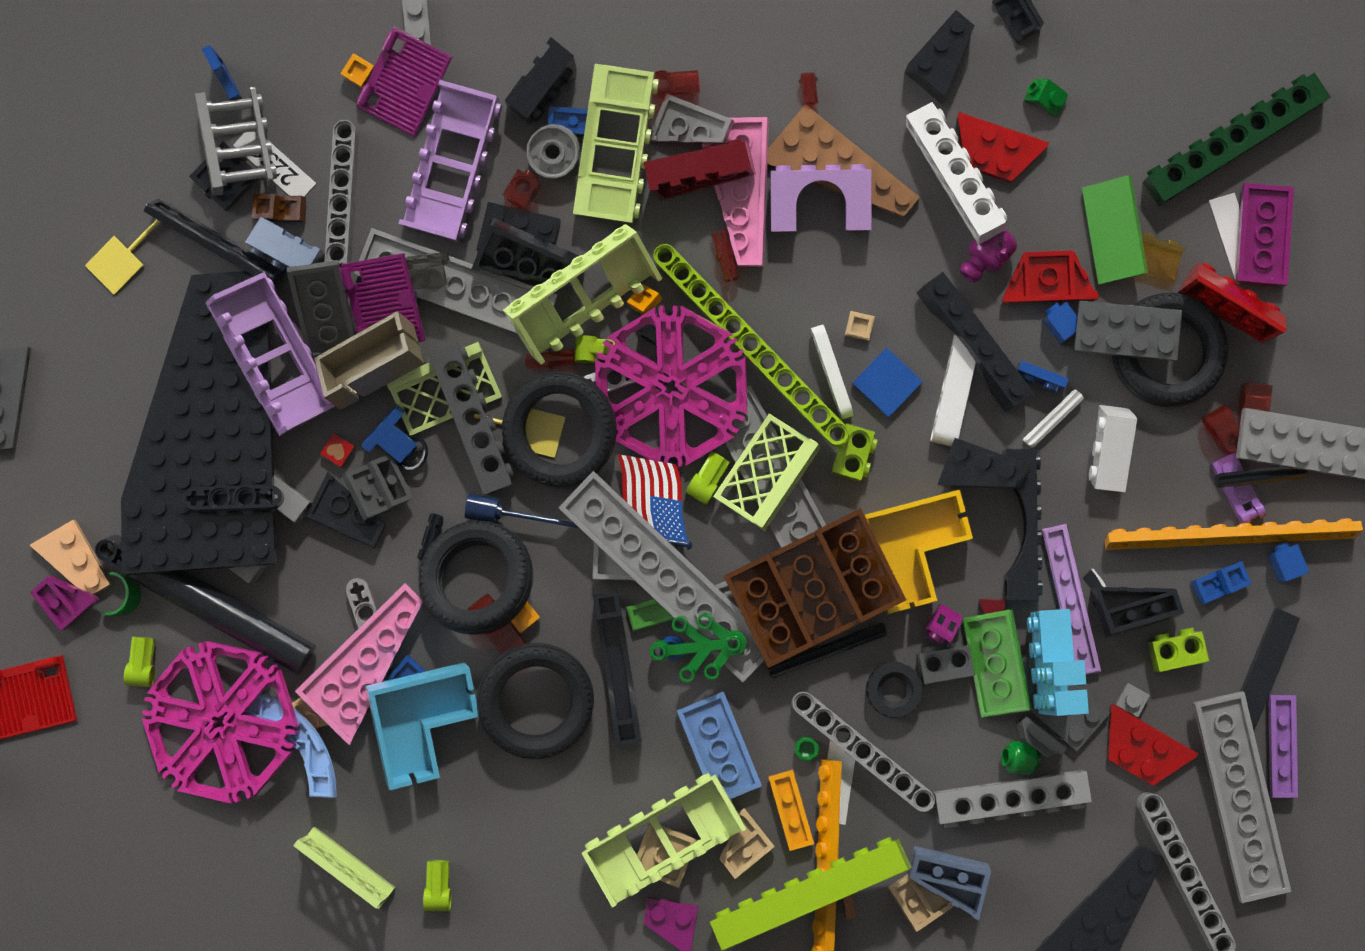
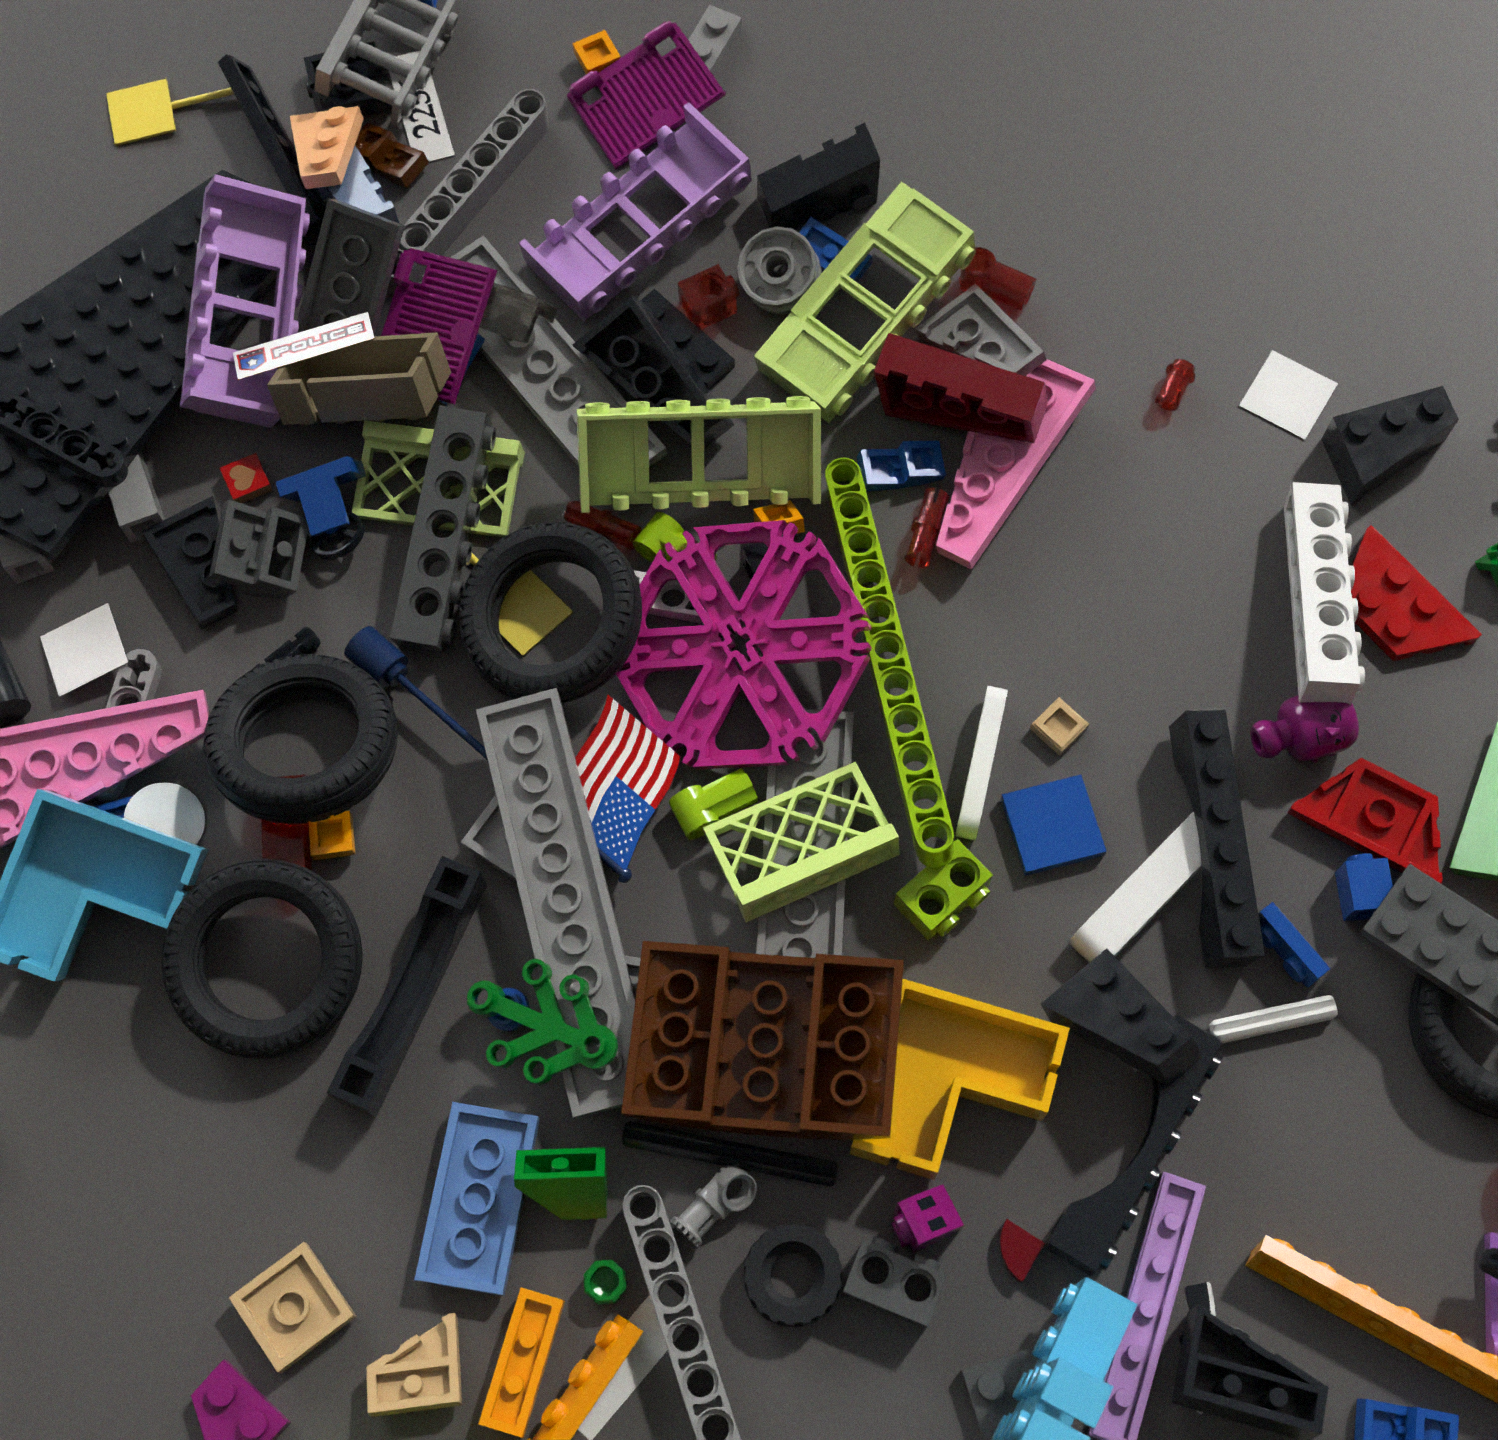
camera: 30 degrees right, 15 degrees down
yellowish green window [582,773,746,908] -> none
bright green tile [626,599,675,631] -> none
medium nougat wing [767,104,920,218] -> none
lavender arch [771,164,871,232] -> none
bright green tile [962,609,1032,718] -> none
white wedge [1089,405,1137,492] -> none
none -> white sticker [40,603,128,697]
none -> white sticker [124,783,205,844]
none -> white sticker [233,312,374,380]
none -> light nougat wing [290,106,364,189]
none -> green slope [514,1147,608,1220]
none -> light grey connector [670,1165,757,1248]
none -> blue slope [856,441,946,491]
none -> white sticker [1239,350,1338,439]

